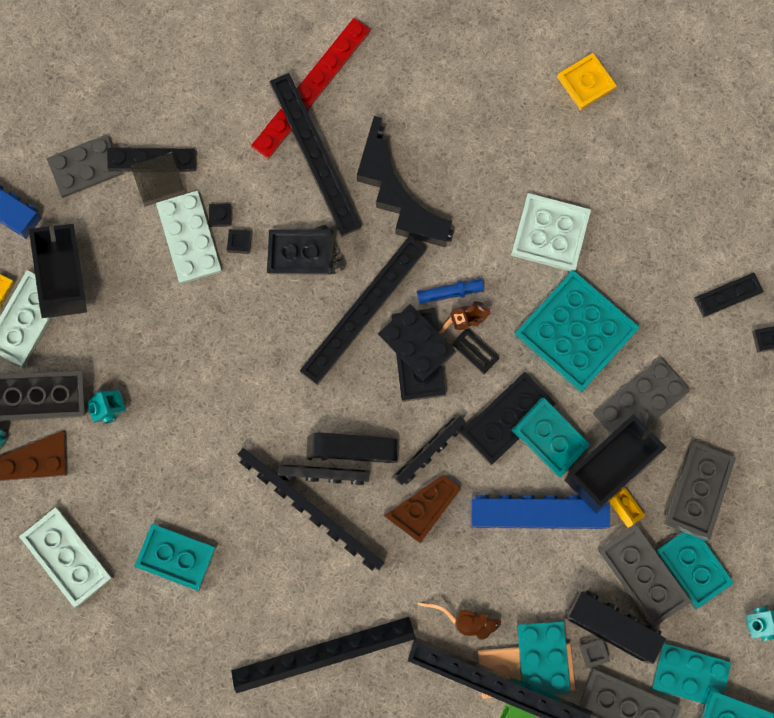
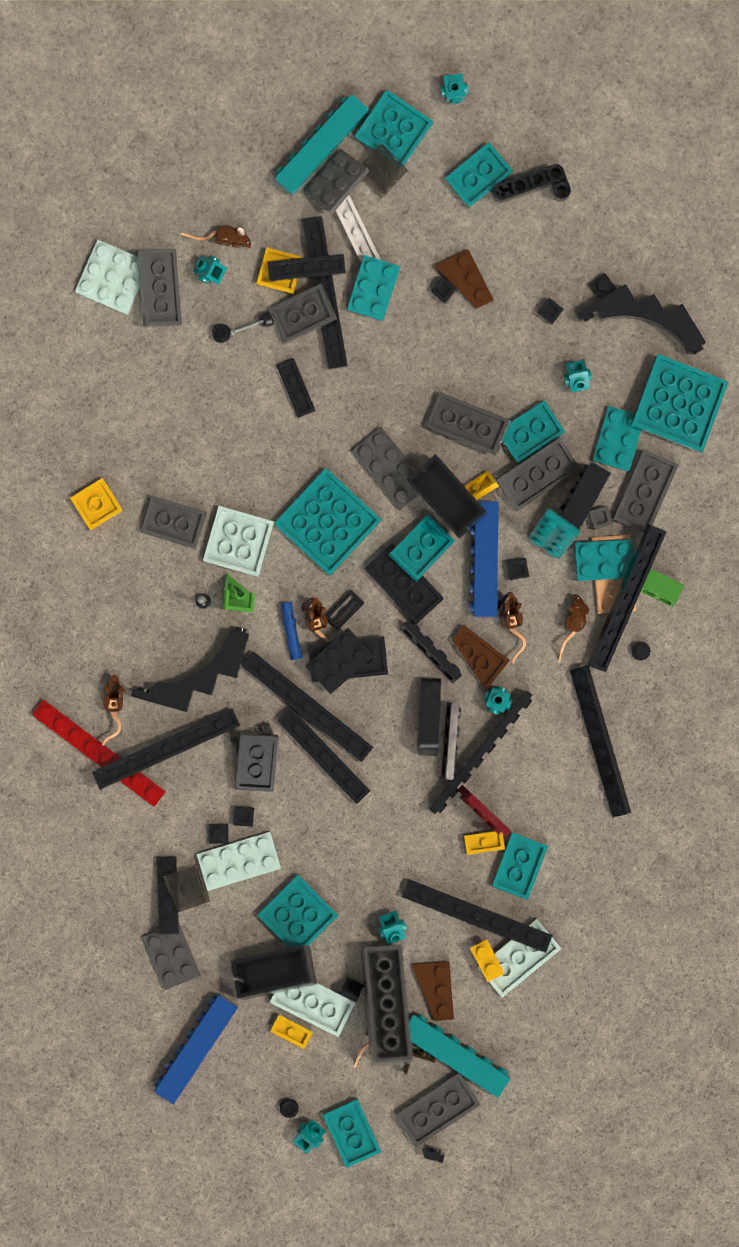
camera: 95 degrees left, 10 degrees up
none -> reddish brown animal [102,674,125,746]
none -> dark grey plate [141,496,207,549]
none -> black hinge [195,594,211,609]
none -> bright green slope [223,574,255,612]
none -> teal plate [257,875,339,948]
none -> black plate [278,708,370,804]
none -> black plate [339,977,364,1002]
none -> black plate [402,879,553,953]
none -> dark red plate [457,785,511,837]
none -> yellow plate [464,831,505,855]
none -> yellow plate [470,939,505,982]
none -> teal brick [483,686,512,715]
none -> reddish brown animal [497,591,526,664]
none -> black plate [507,558,529,581]
none -> teal plate [528,509,581,559]
none -> black plate [631,641,651,661]

